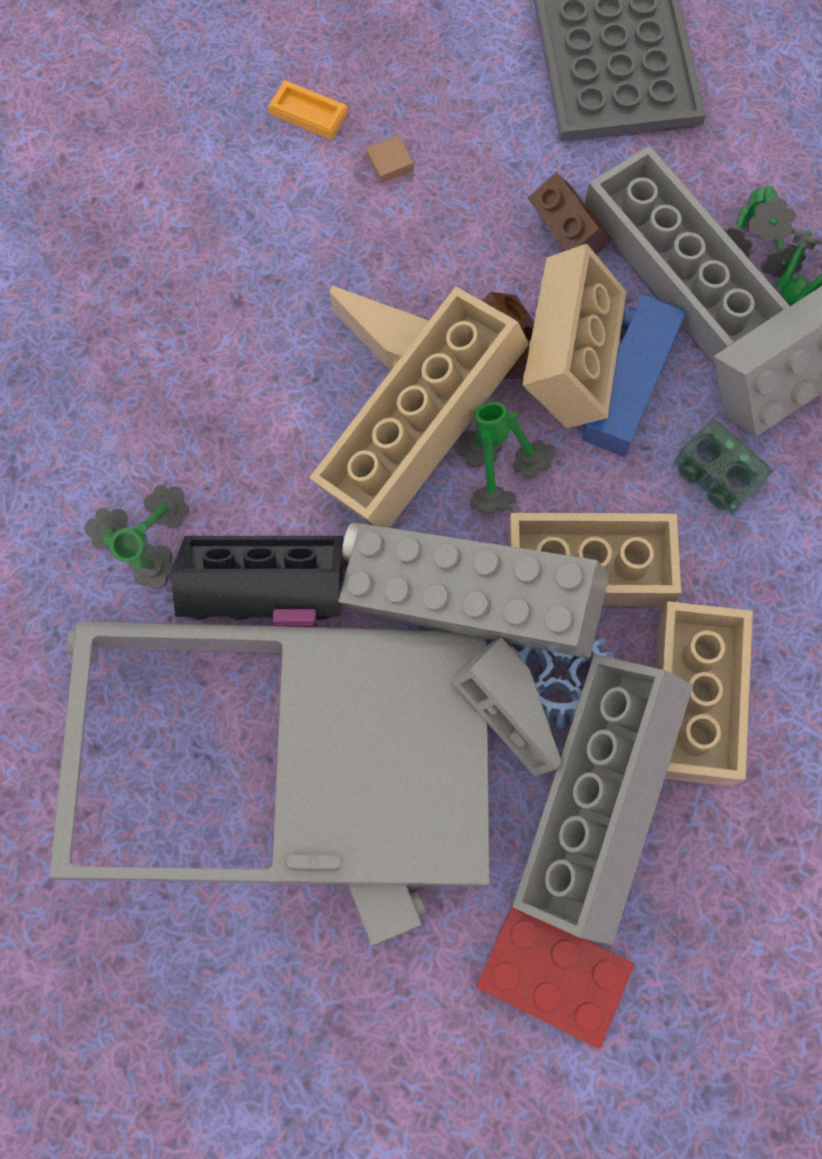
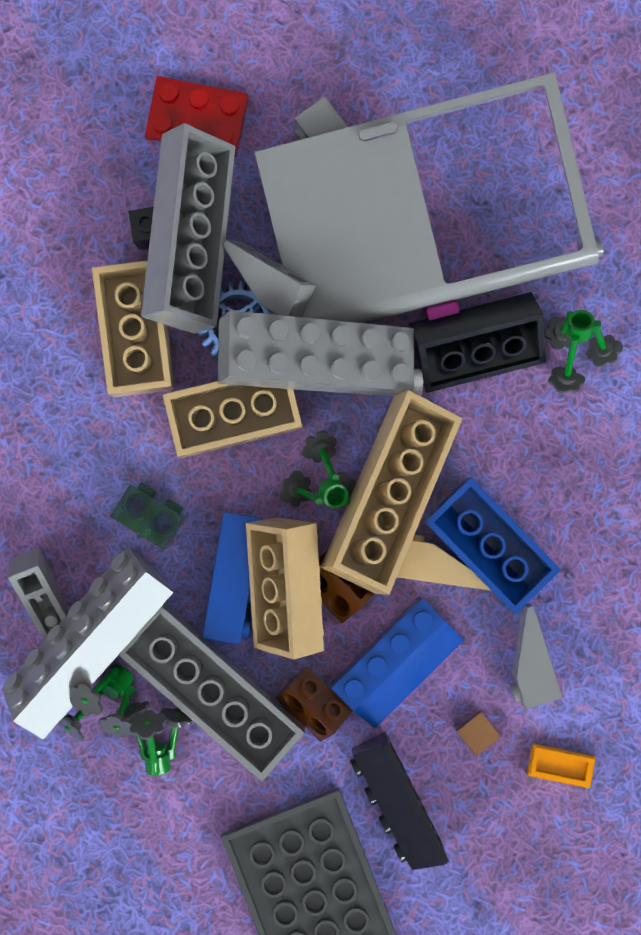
camera: 165 degrees right, 15 degrees up
none -> black brick [128,207,154,250]
none -> blue slope [331,596,464,728]
none -> black slope [350,732,449,870]
none -> blue slope [425,477,561,615]
none -> light grey slope [509,603,563,709]

